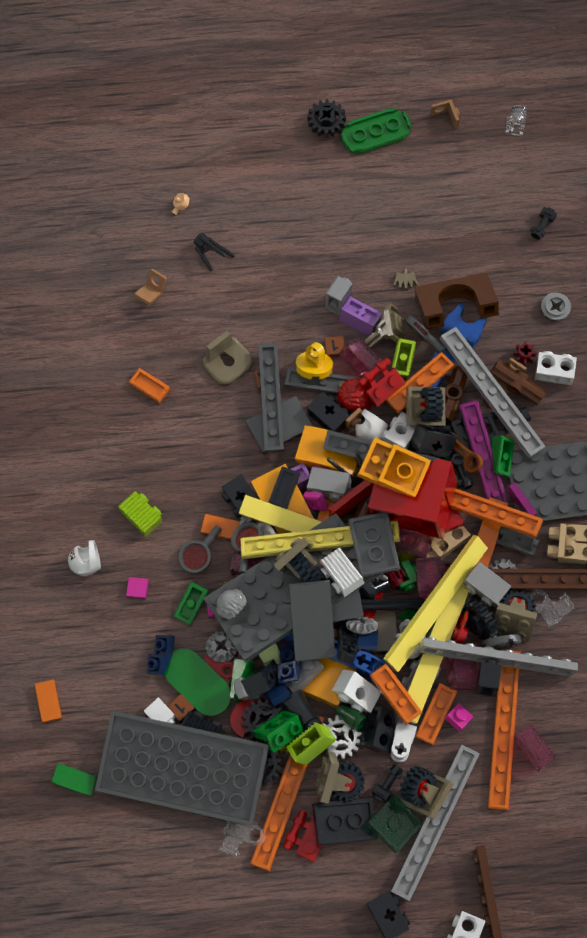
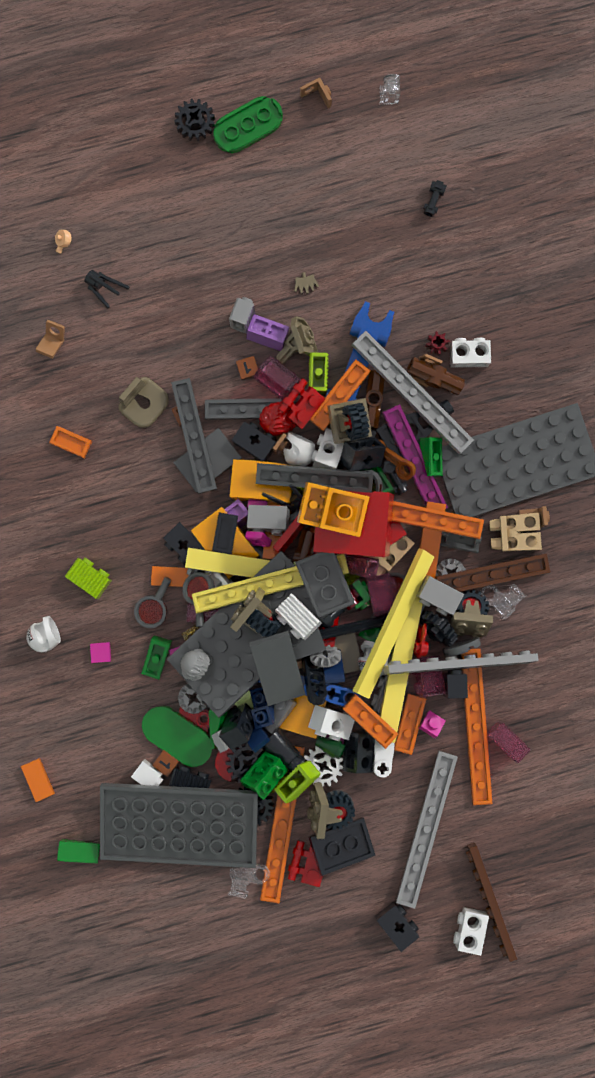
camera: 15 degrees left, 15 degrees up
dark blue slope [147,635,175,675] -> none
yellow tile [296,342,333,380] -> none
clear green plate [366,794,423,853] -> none
black bar [372,764,403,803] -> none
plate [399,766,453,820] -> none
dark grey piece [404,315,446,353] -> none
reddish brown arch [415,272,499,330] -> none
magenta tile [507,482,537,516] -> none
light grey gear [541,292,571,321] -> none

